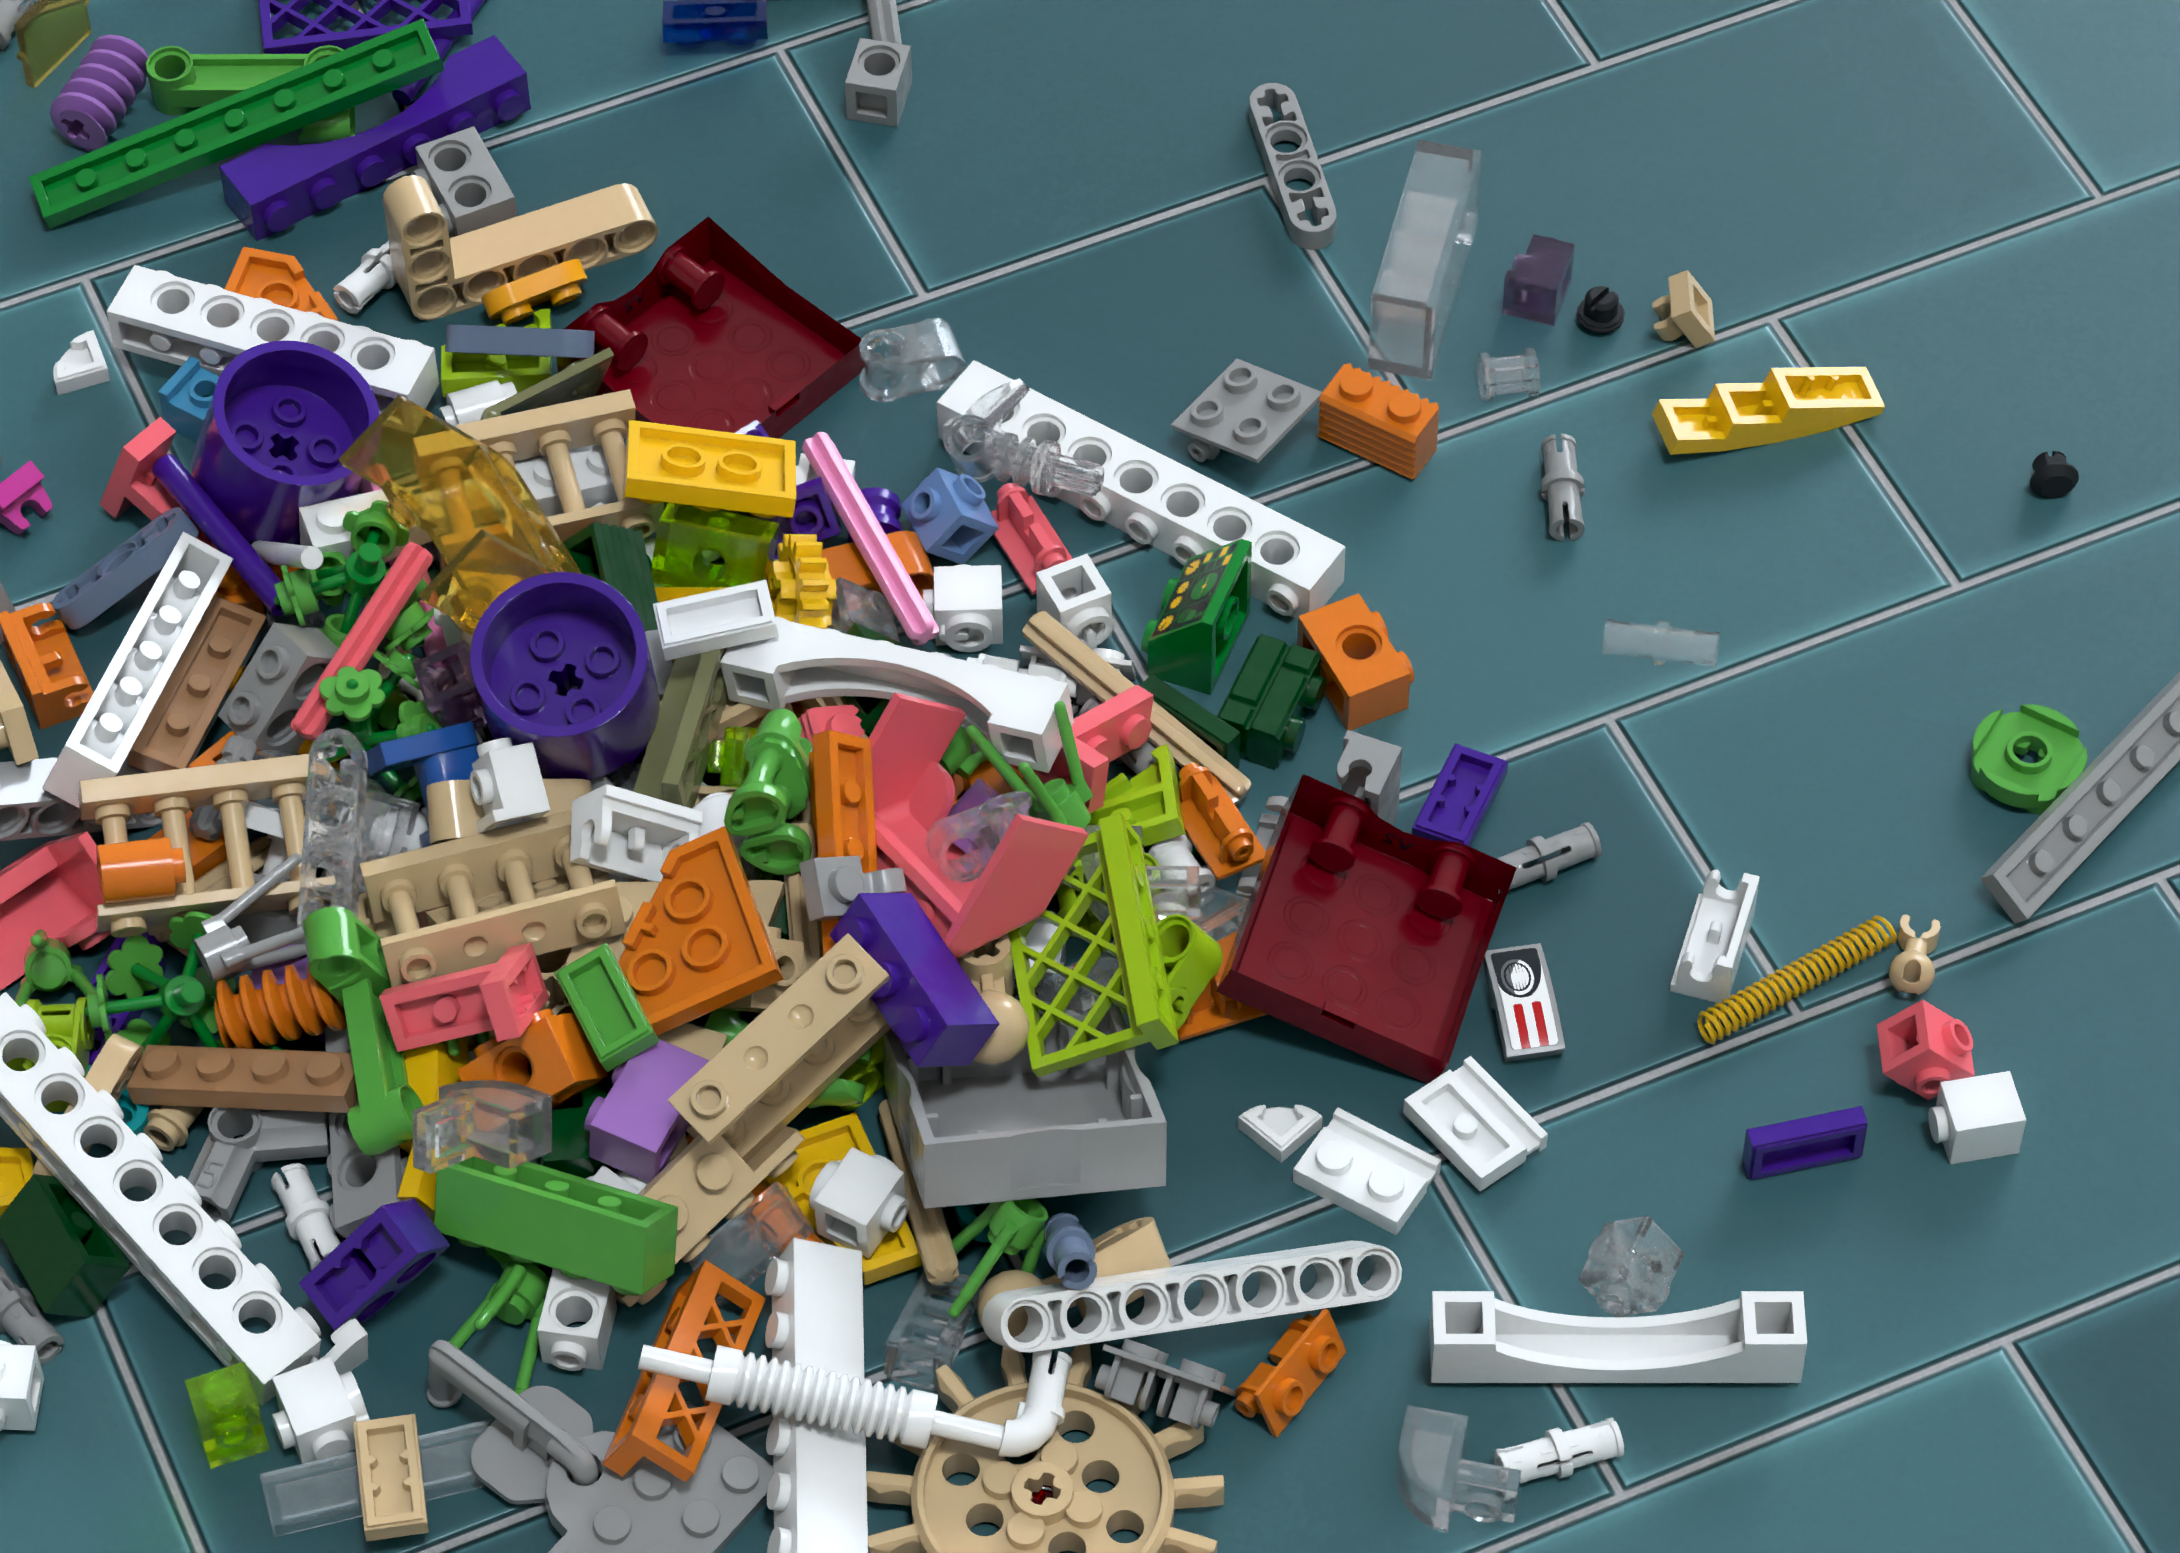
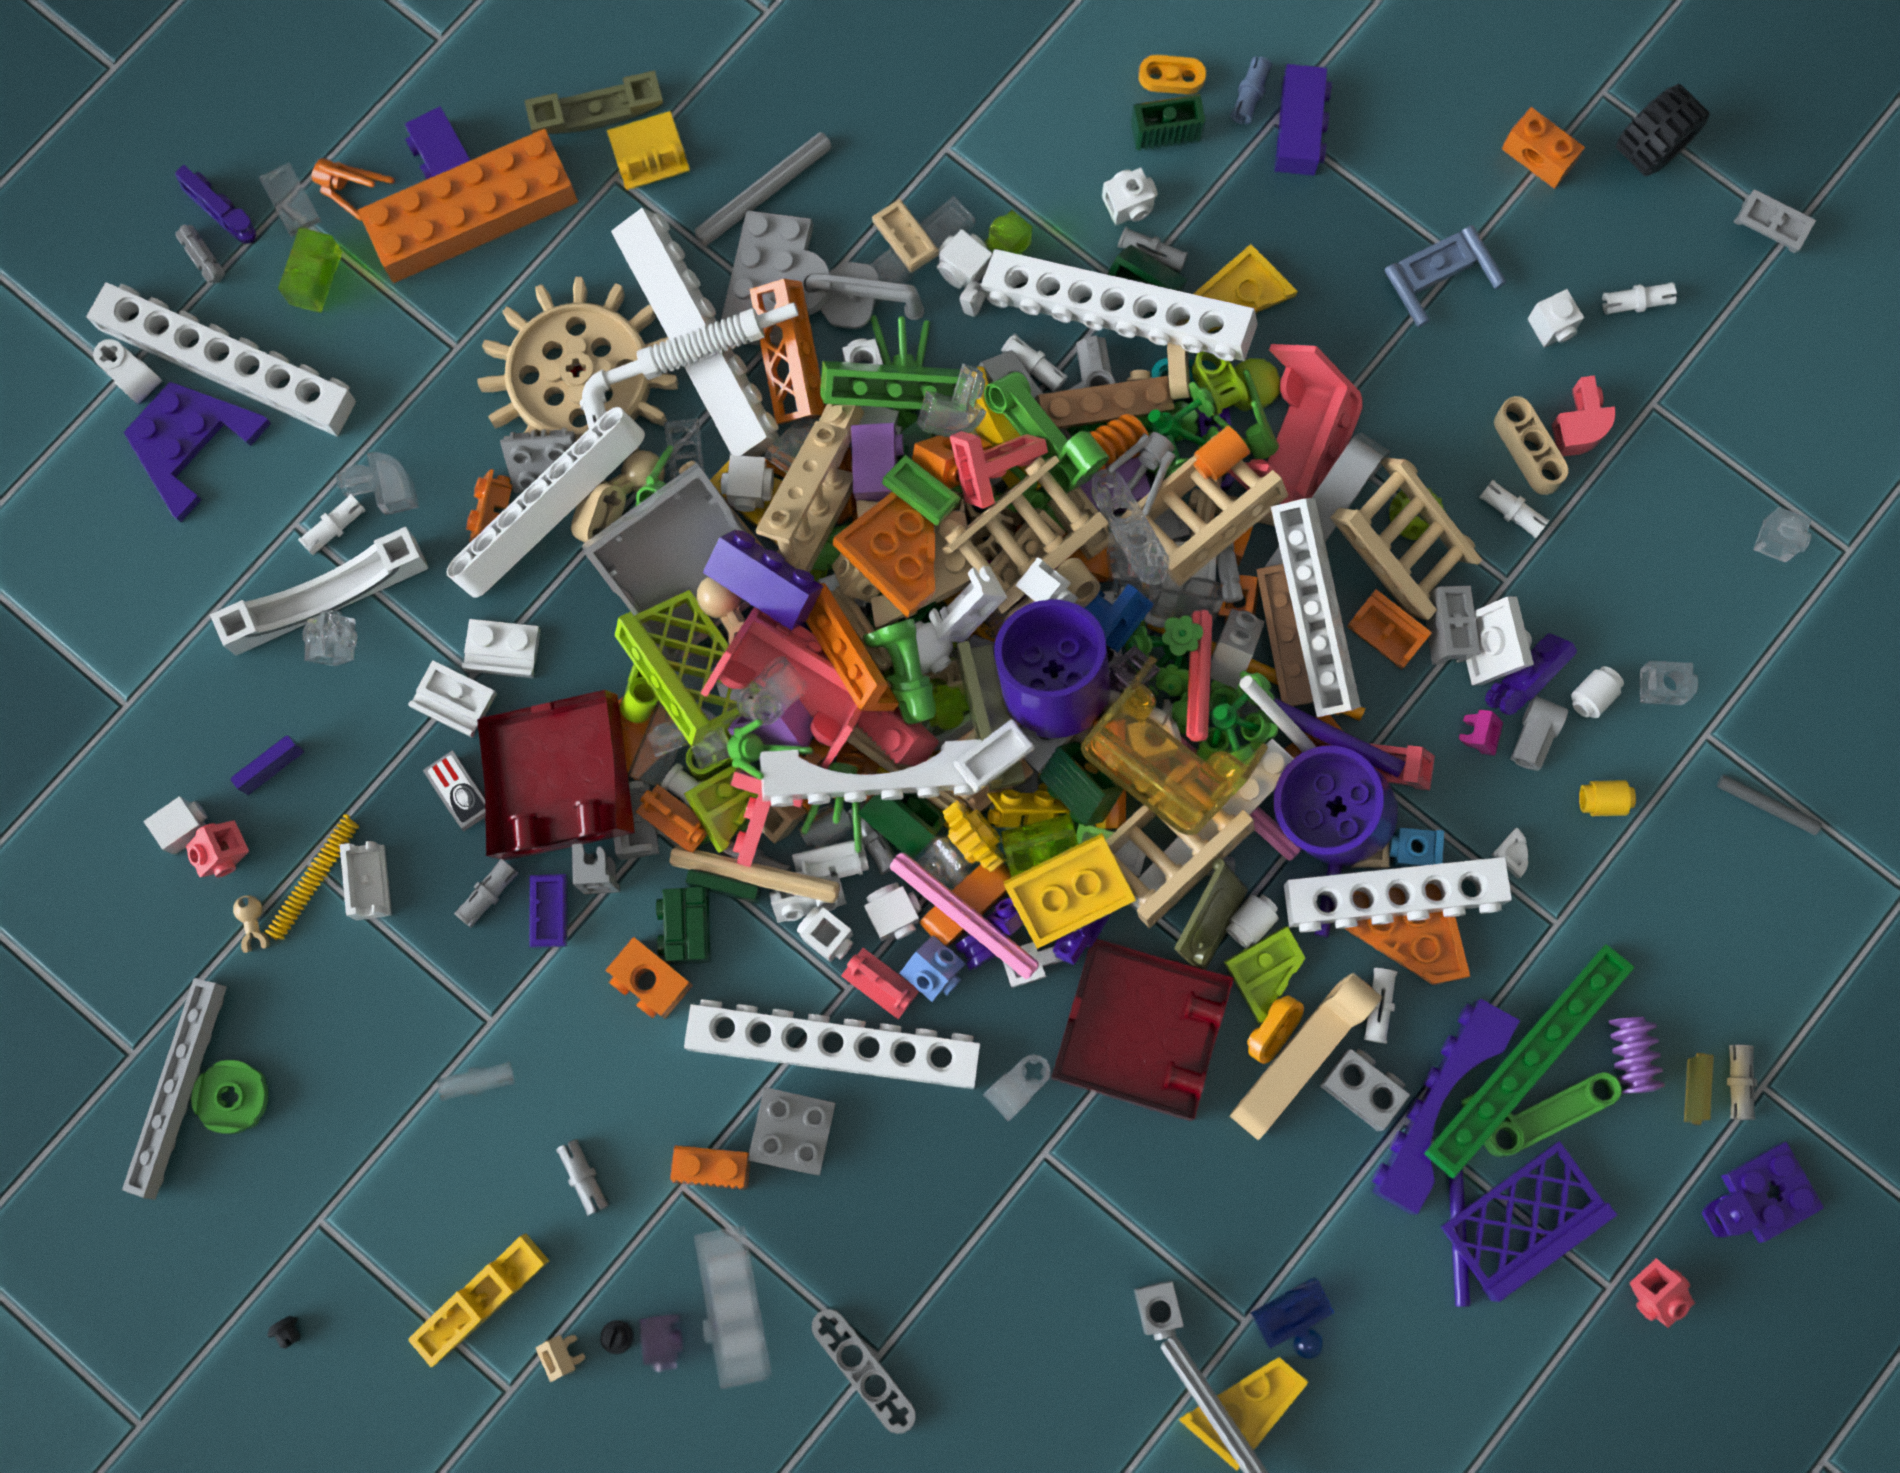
camera: 155 degrees right, 25 degrees up
sand blue beam [52,507,199,630] -> none
dark purple brick [298,1198,451,1331] -> none
sand blue beam [445,324,595,359] -> none
light grey plate [799,856,907,922] -> none
clear piece [943,379,1105,497] -> none
sand blue pin [1044,1213,1097,1290] -> none
green slope [1141,539,1252,695] -> none
white tile [1238,1104,1323,1163] -> none
clear bush [1477,348,1540,402] -> none

